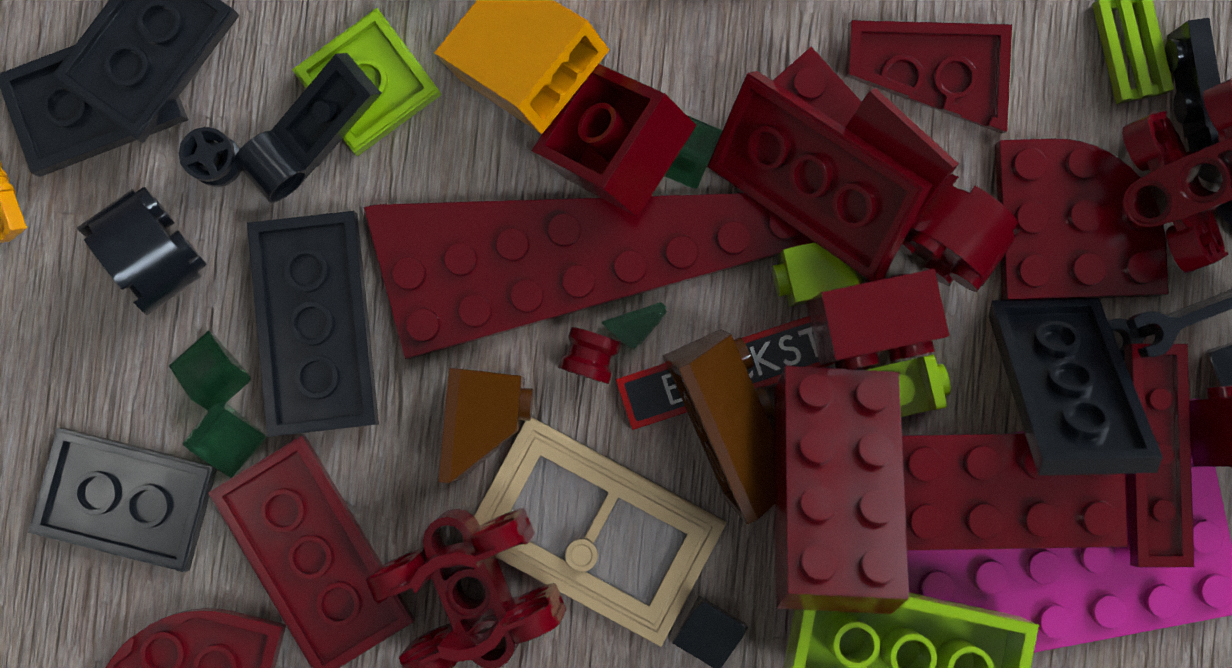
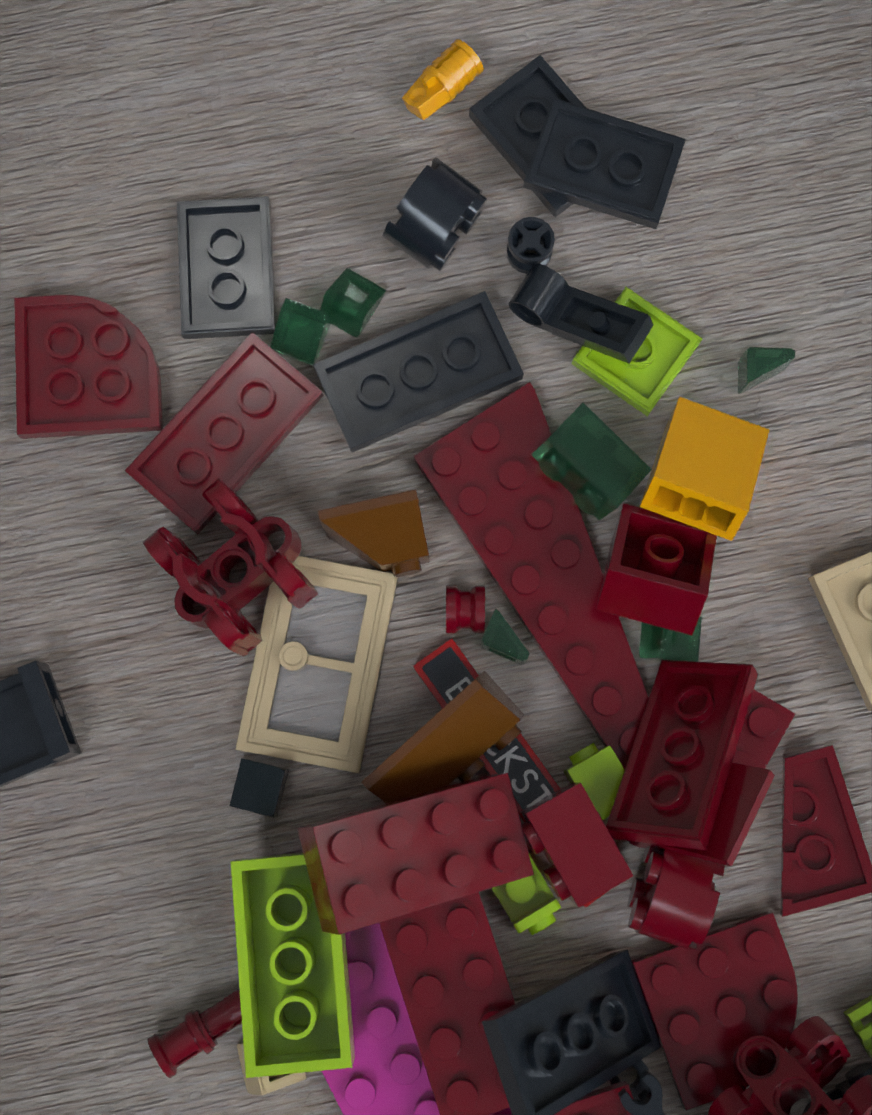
camera: 70 degrees right, 5 degrees down
none -> clear green brick [531,402,652,521]

